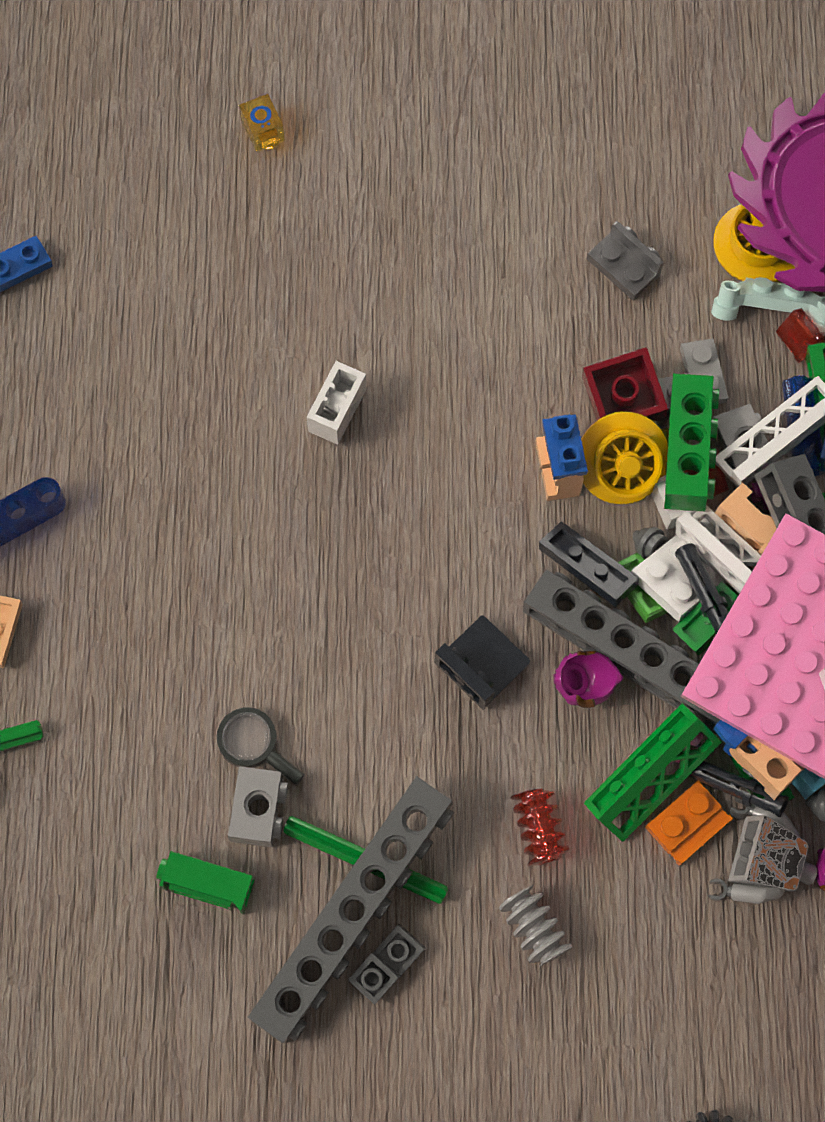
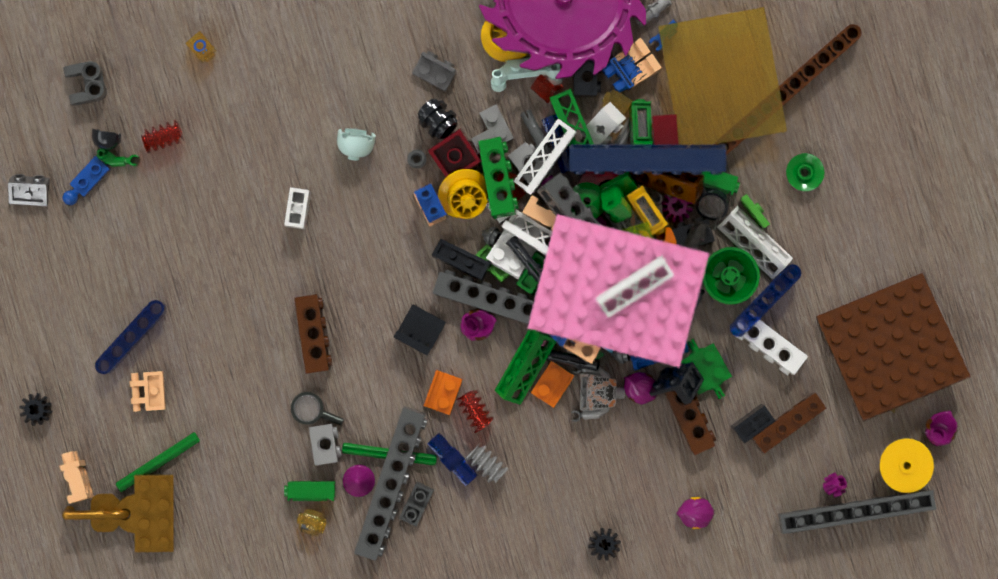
camera: 10 degrees left, 15 degrees up
none -> dark grey piece [63,61,107,106]
none -> black hair [92,128,121,150]
none -> green arm [96,149,140,167]
none -> clear red piece [141,119,184,153]
none -> reddish brown brick [294,294,333,374]
none -> clear yellow head [297,509,327,536]
none -> light aqua cylinder [337,128,376,161]
none -> magenta hat [343,465,375,497]
none -> dark grey plate [407,150,426,169]
none -> black piece [418,99,458,139]
none -> orange plate [424,370,463,415]
none -> clear blue piece [427,433,478,486]
none -> dark grey pin [520,110,552,160]

